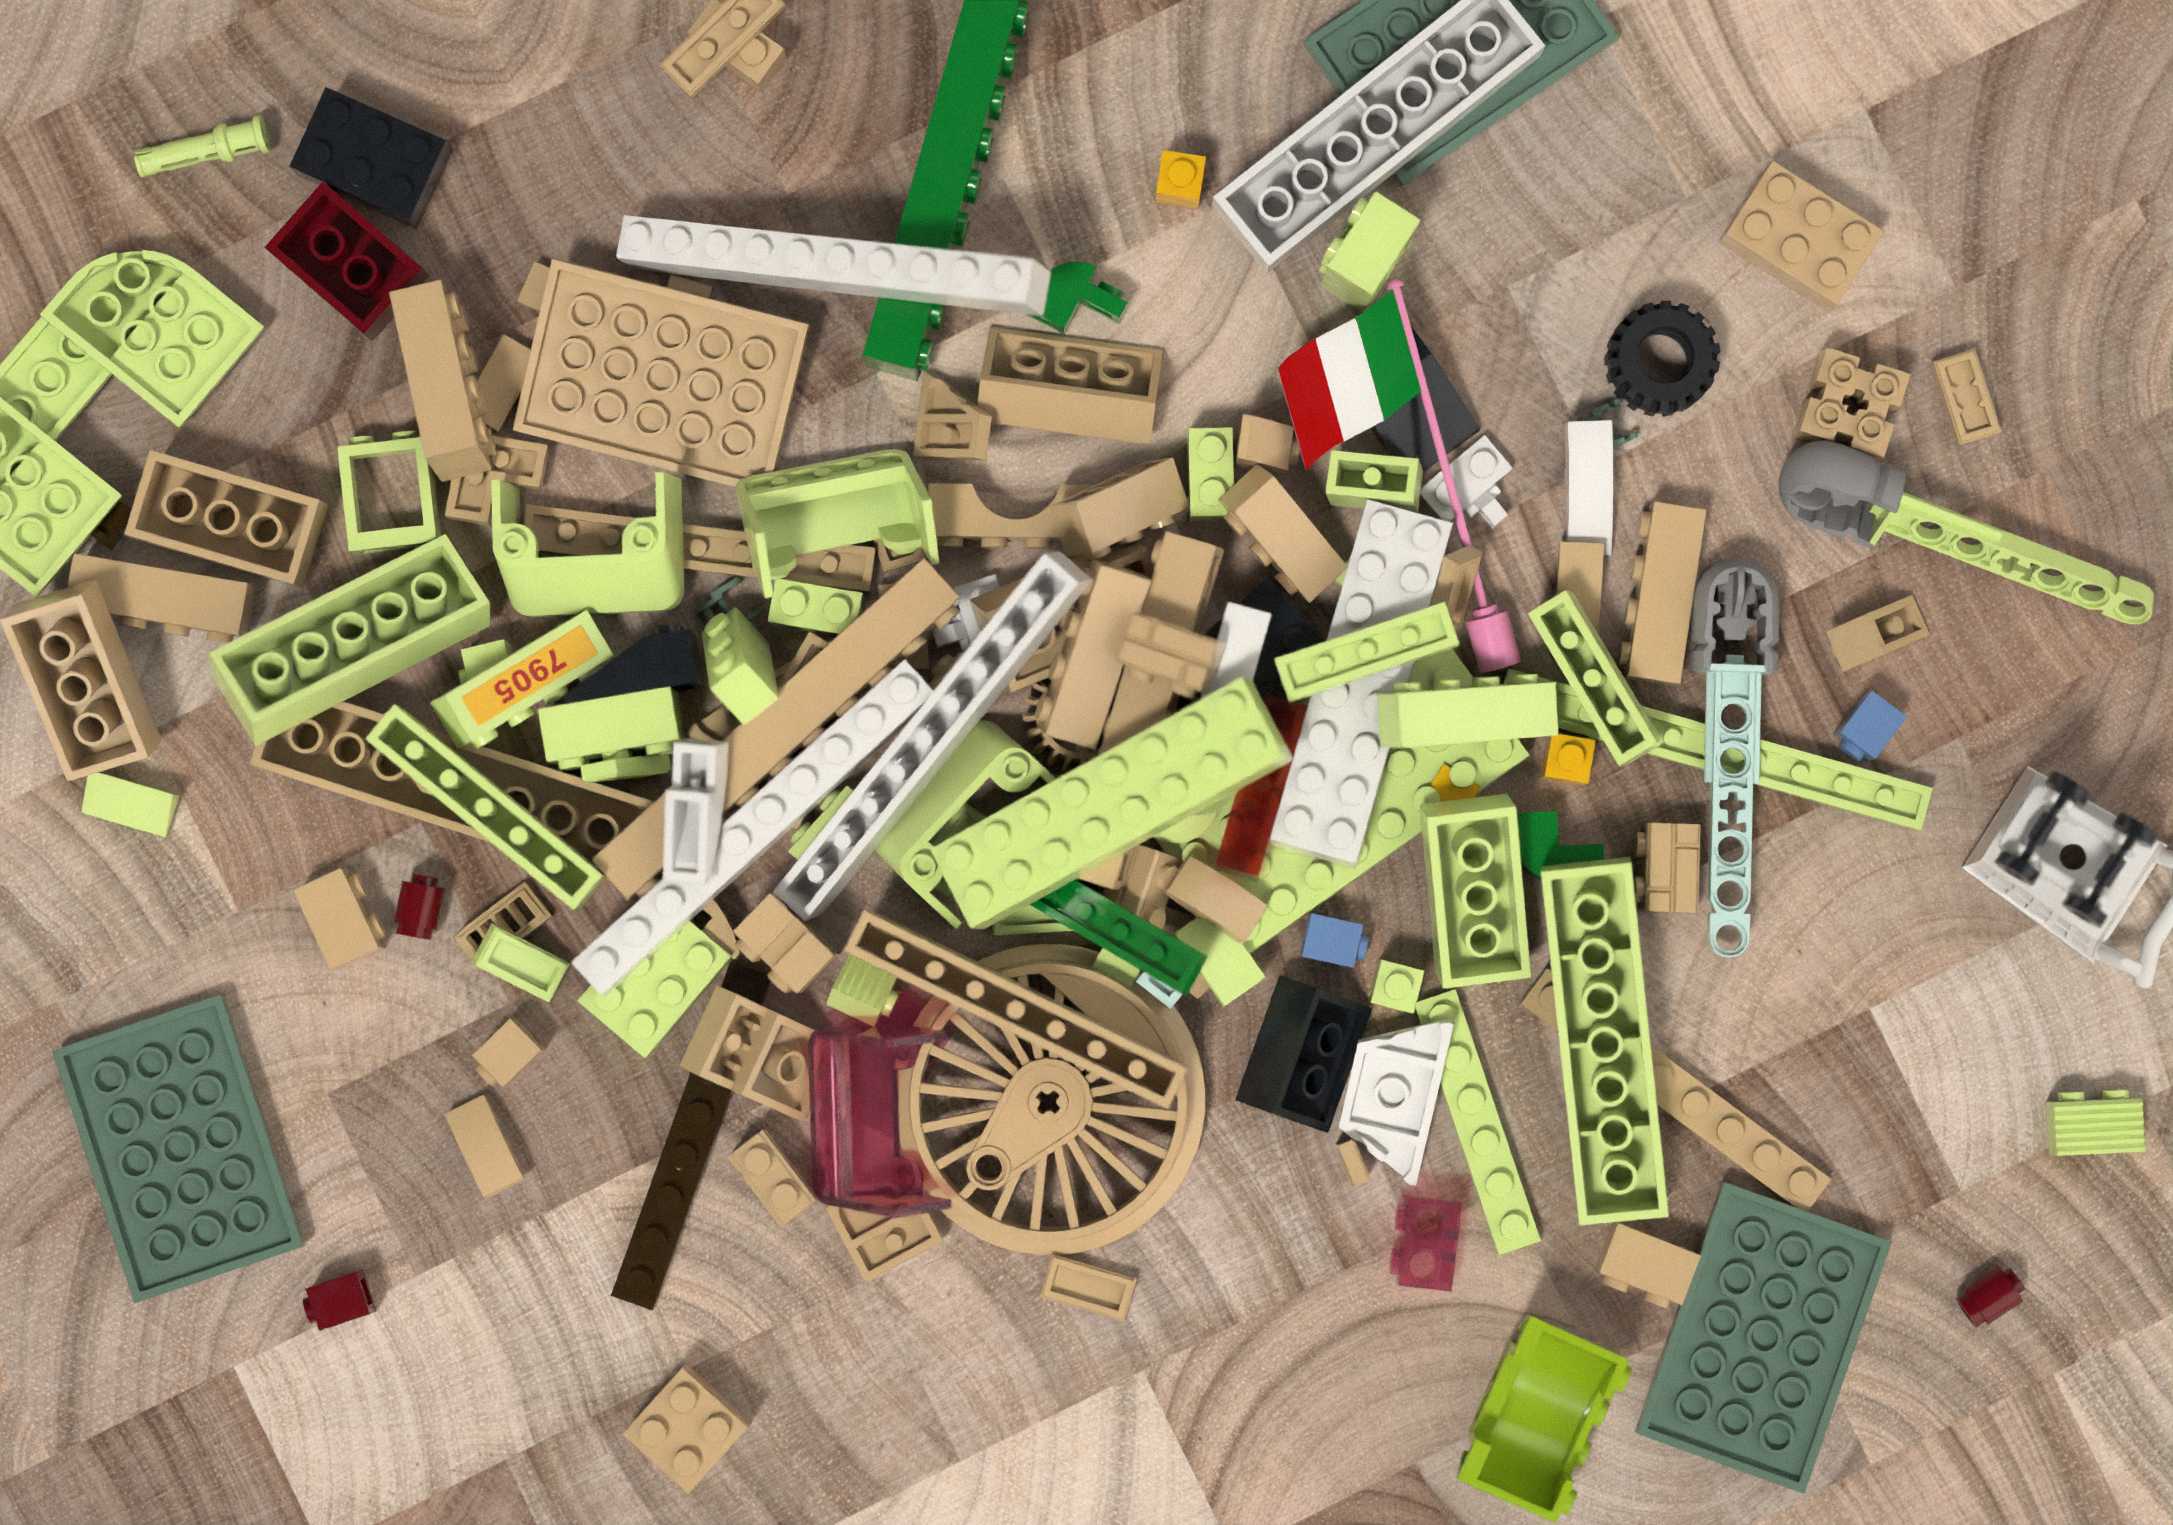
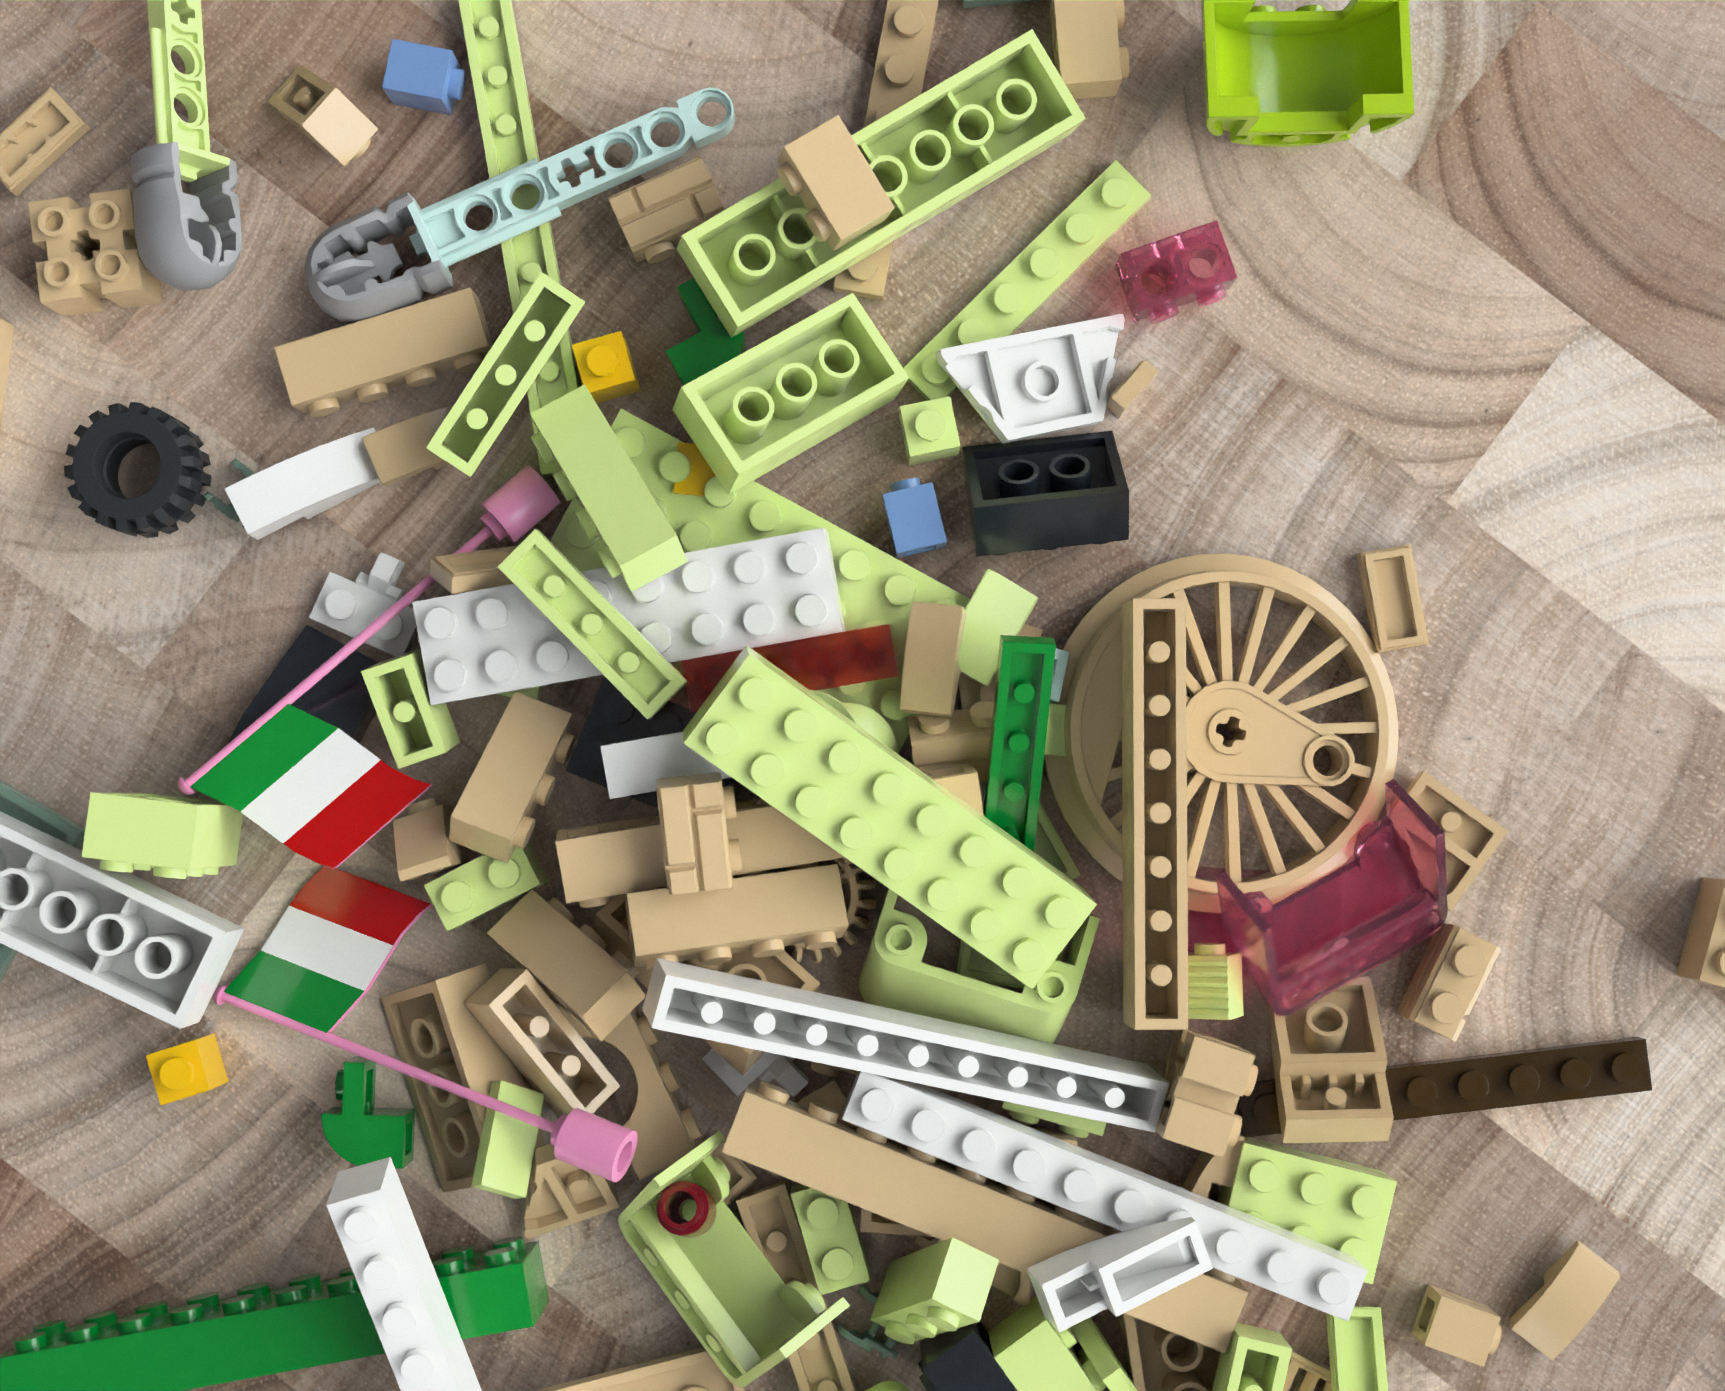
camera: 115 degrees left, 0 degrees up
none -> flag [213,866,638,1182]
none -> tan brick [464,967,620,1118]
none -> yellowish green tile [471,1080,545,1199]
none -> dark red brick [656,1181,717,1238]
none -> tan brick [777,115,895,251]

